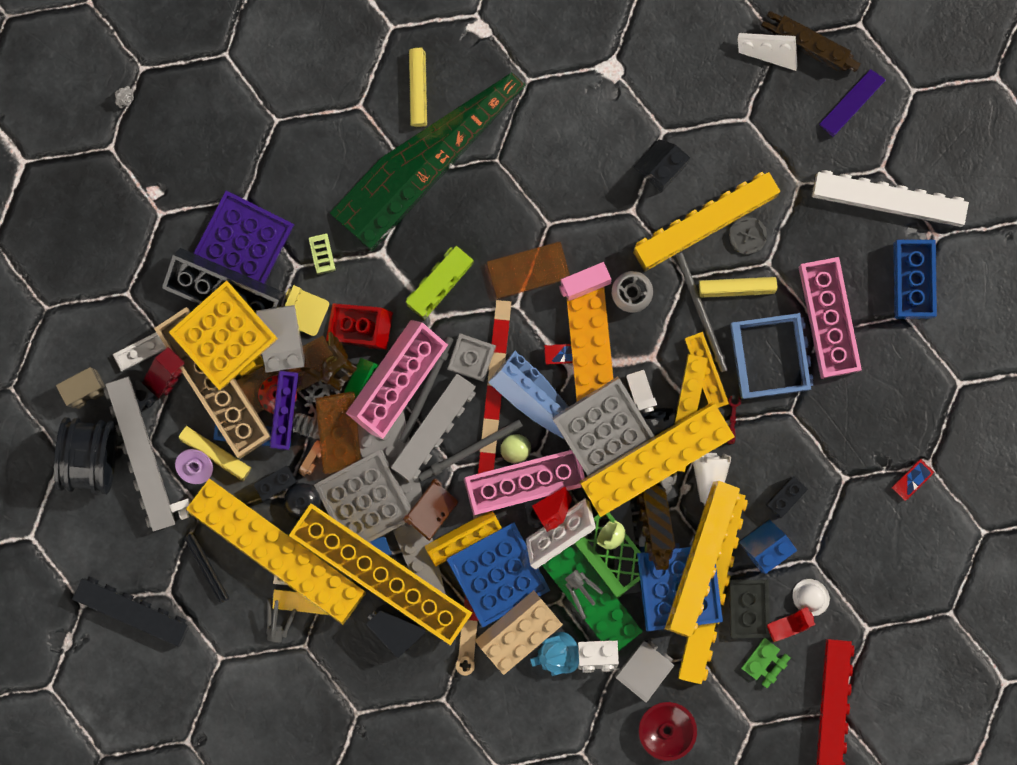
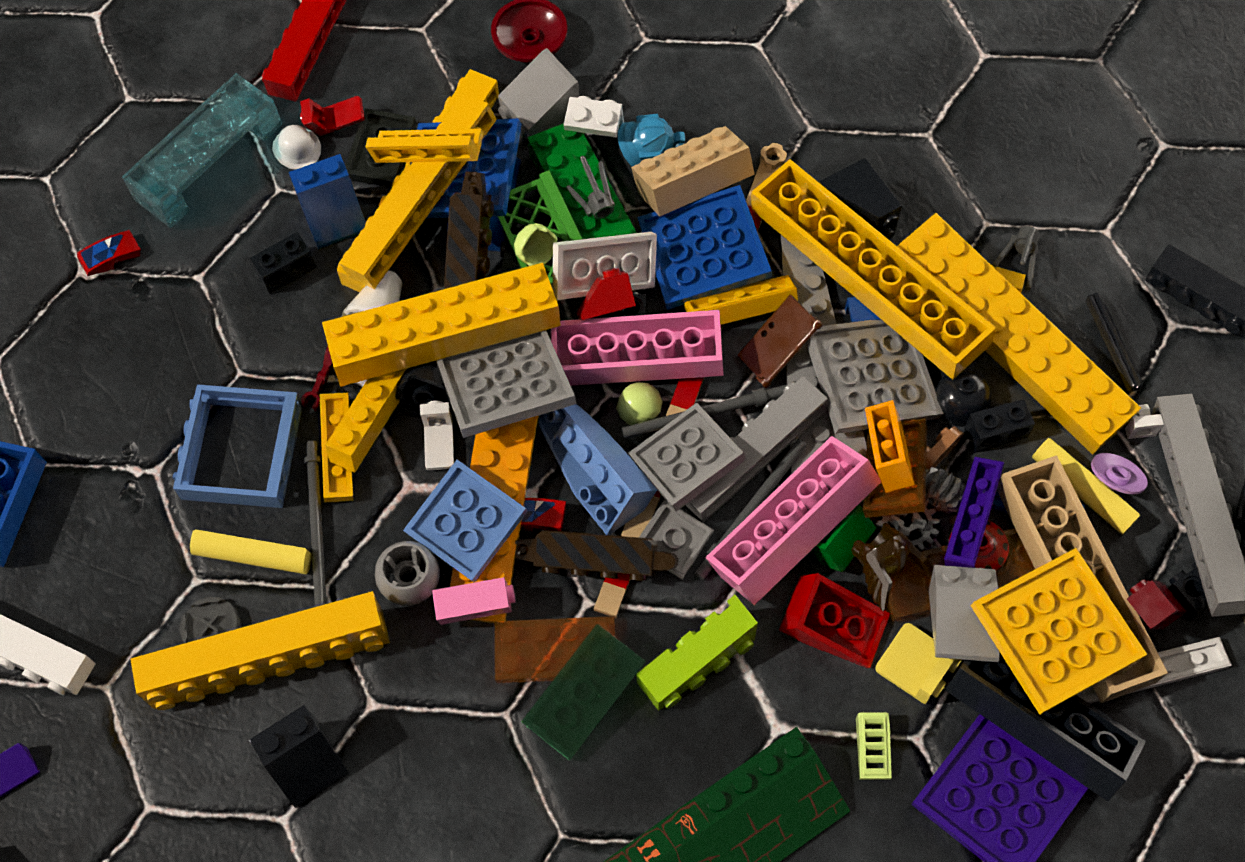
camera: 165 degrees left, 20 degrees down
bright green plate [741,638,791,688] -> none
bright pink brick [799,257,862,379] -> none
none -> clear light blue plate [122,73,282,228]
none -> yellow fence [365,129,484,163]
none -> medium blue plate [403,460,528,583]
none -> dark brown hinge [515,530,680,581]
none -> clear green plate [521,624,646,760]
none -> light grey plate [628,403,747,511]
none -> light orange brick [865,400,915,493]

